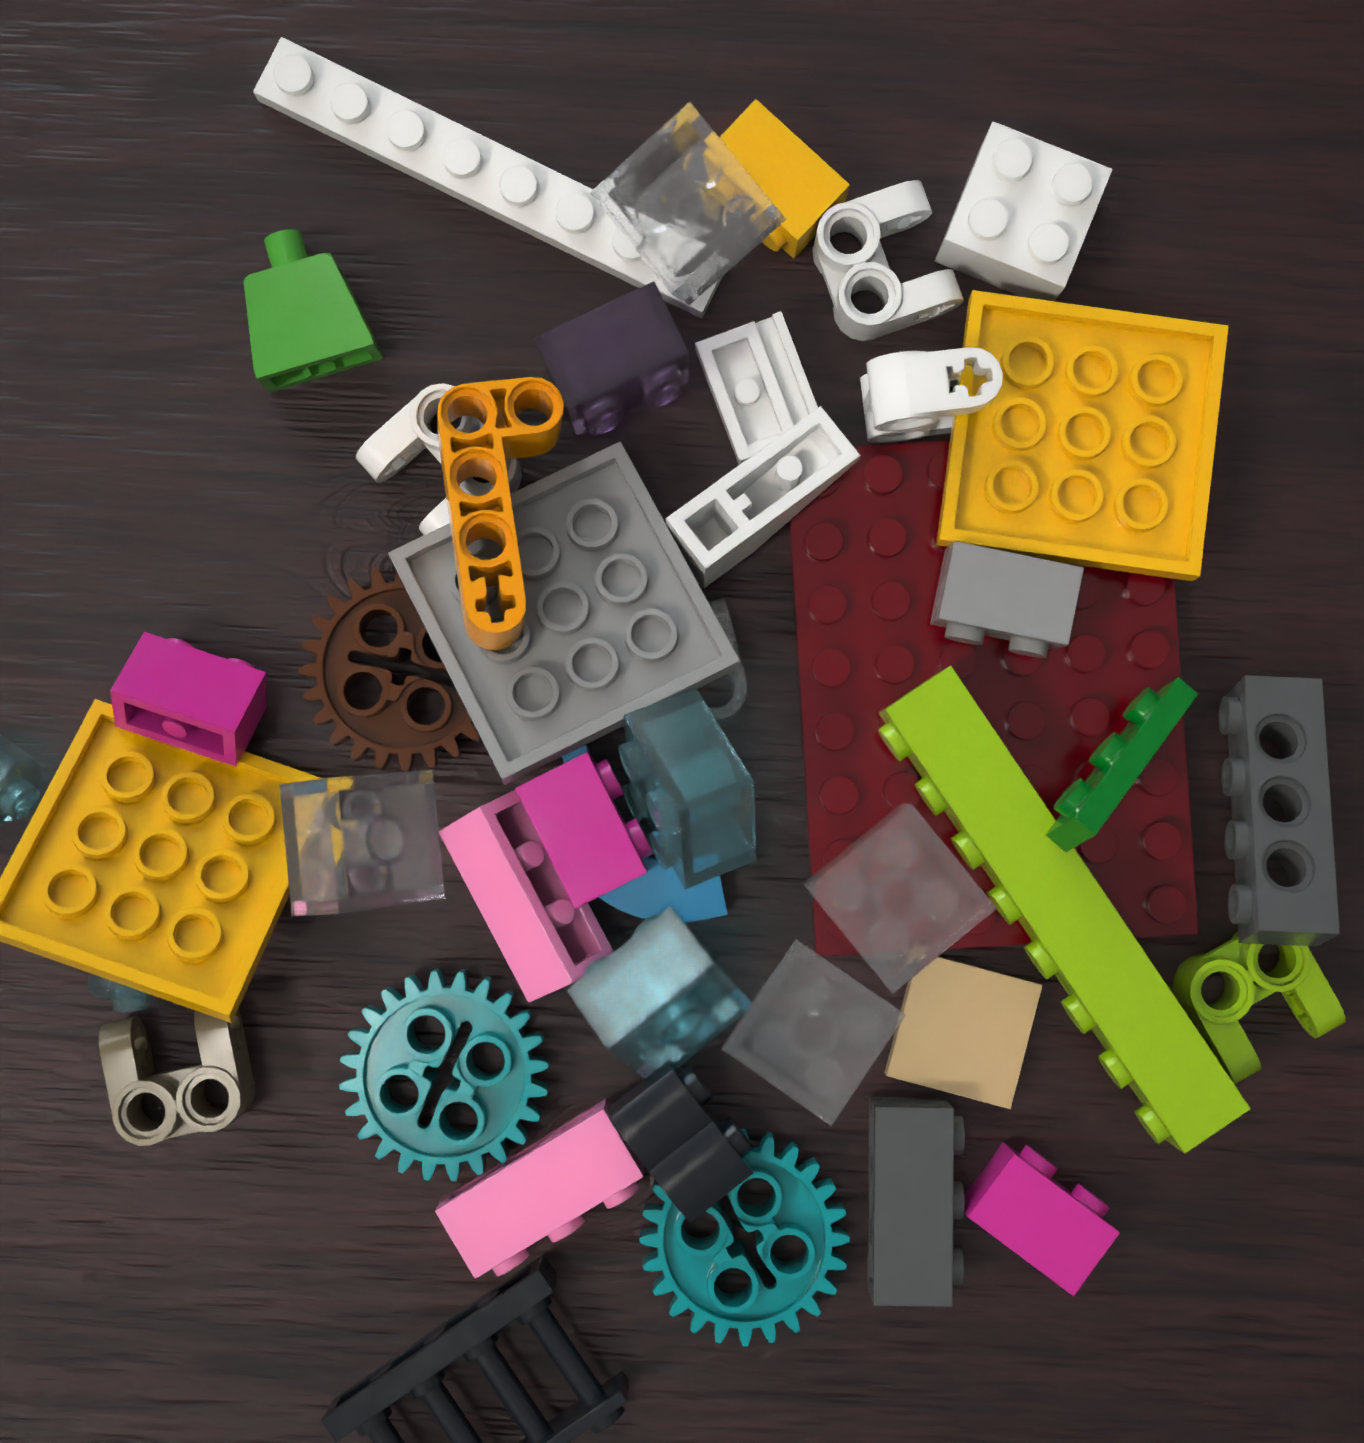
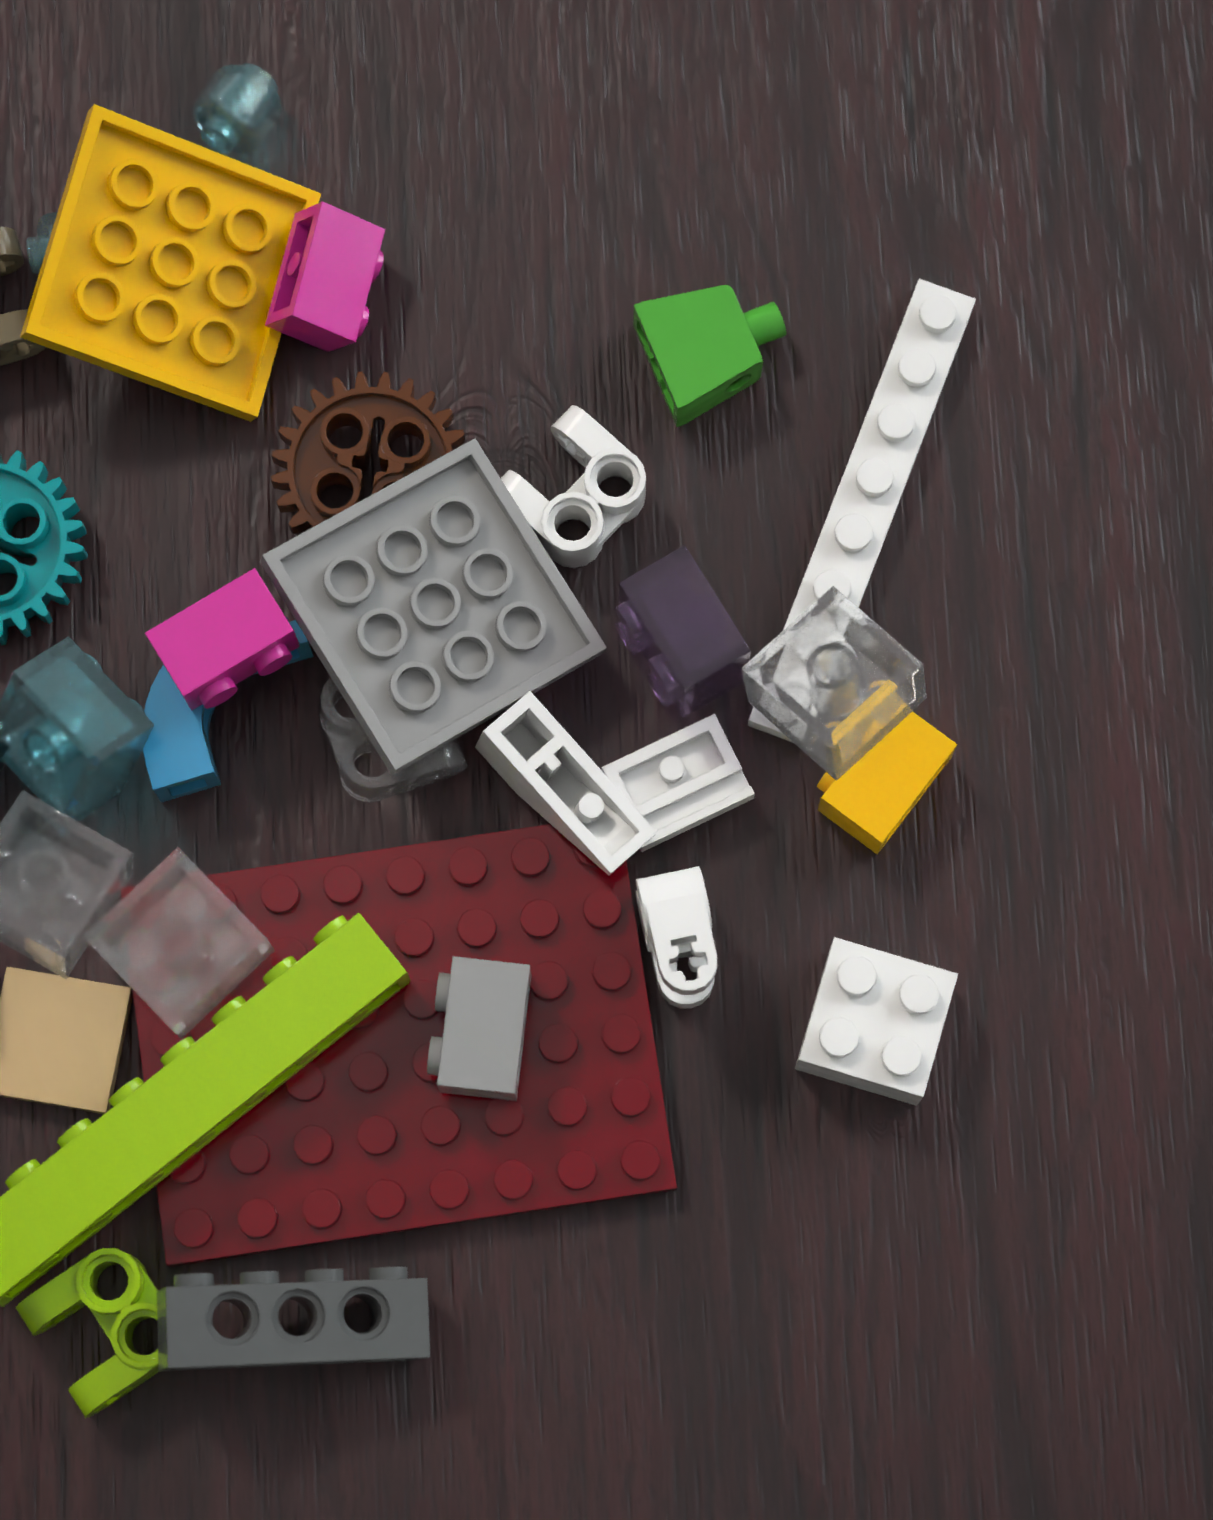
camera: 85 degrees right, 10 degrees down
clear brick [279,770,445,916] -> none
light orange beam [438,377,564,650] -> none
bright pink brick [438,789,616,1003] -> none
clear light blue brick [618,687,756,890] -> none
white piece [812,180,964,341] -> none
yellow plate [936,290,1229,581] -> none
green plate [1046,677,1198,852] -> none

